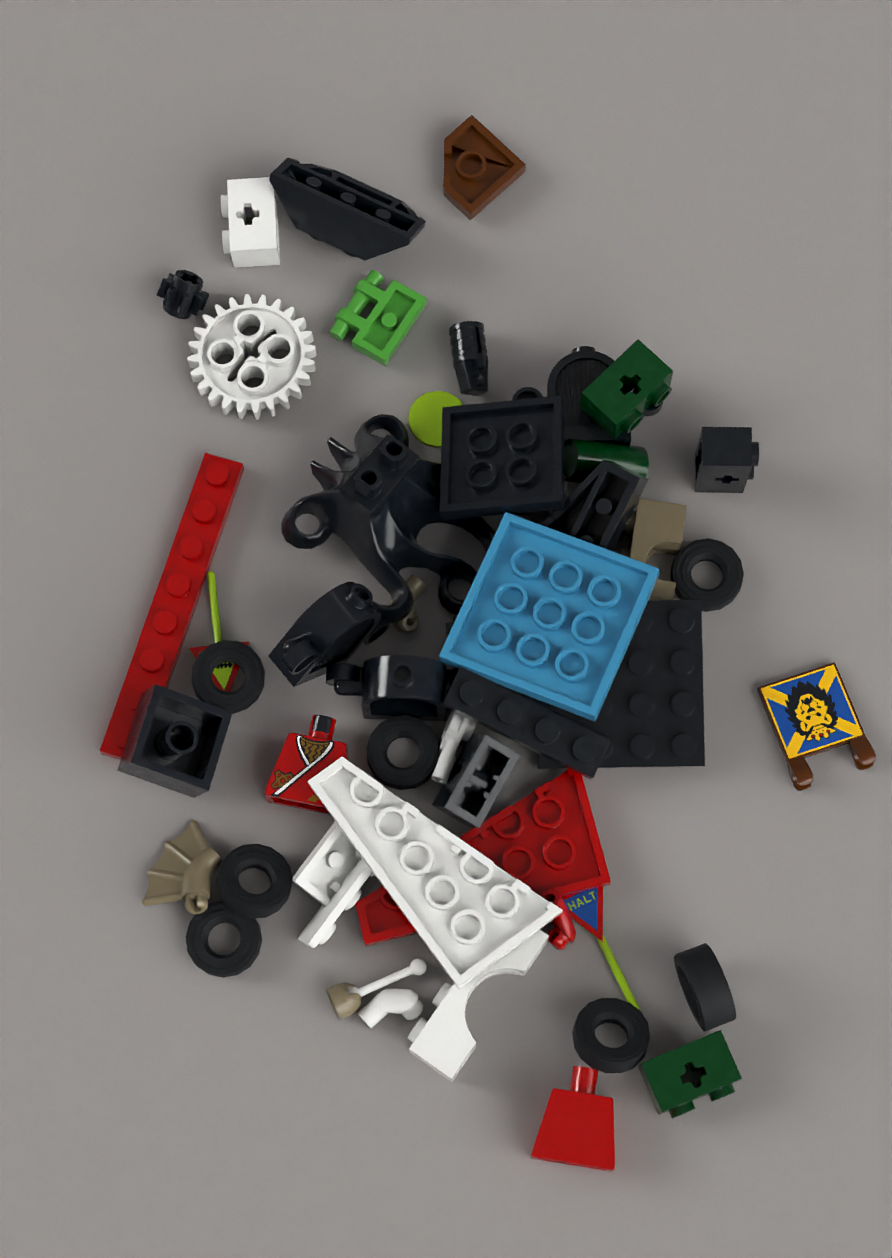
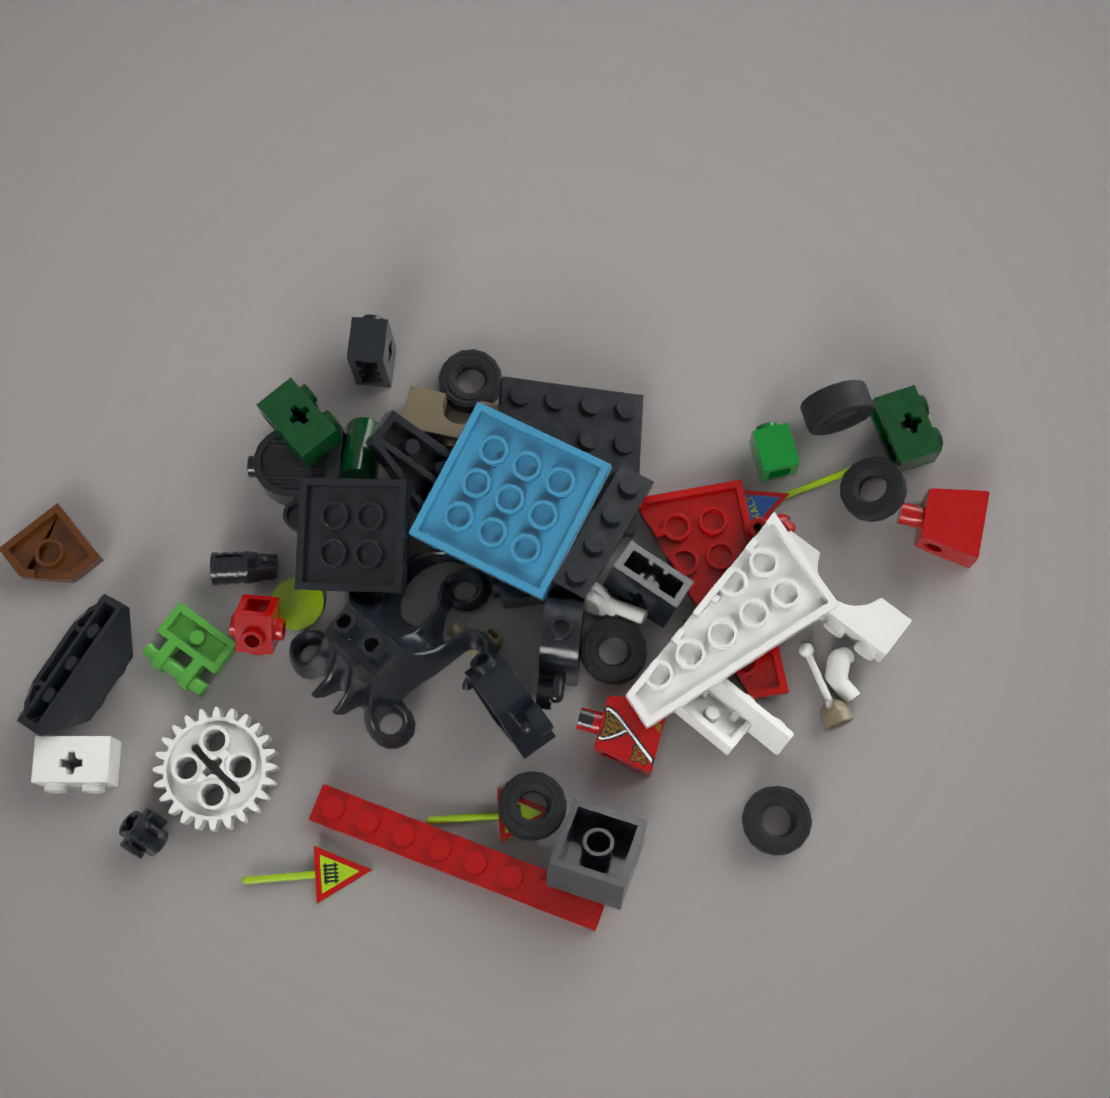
camera: 85 degrees left, 0 degrees up
dark tan arm [142,820,223,914] -> none
black tyre [216,844,293,919] -> none
flag [757,662,876,791] -> none
none -> red brick [229,594,286,655]
none -> piece [242,845,373,904]
none -> green brick [749,422,800,483]

